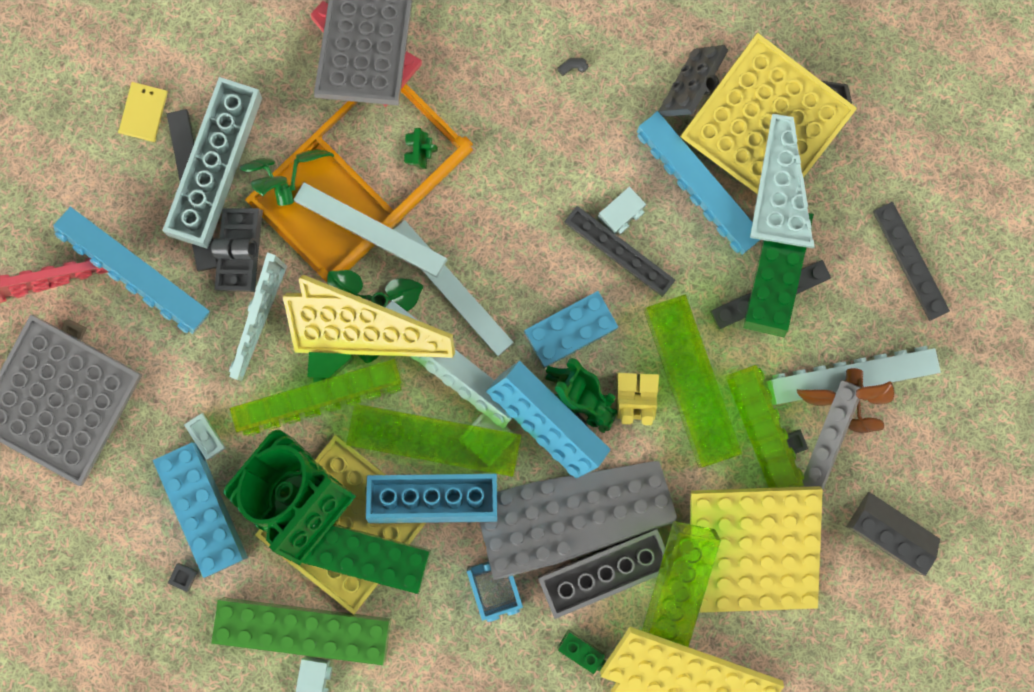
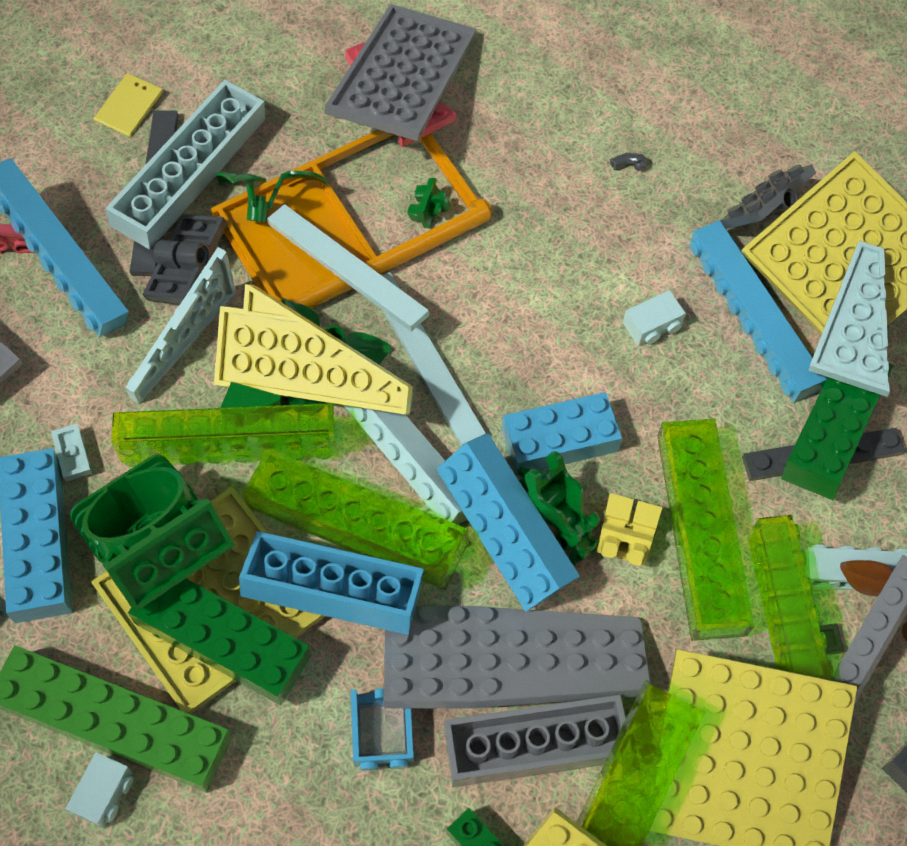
camera: 15 degrees right, 20 degrees down
dark grey plate [564,206,675,297] -> none

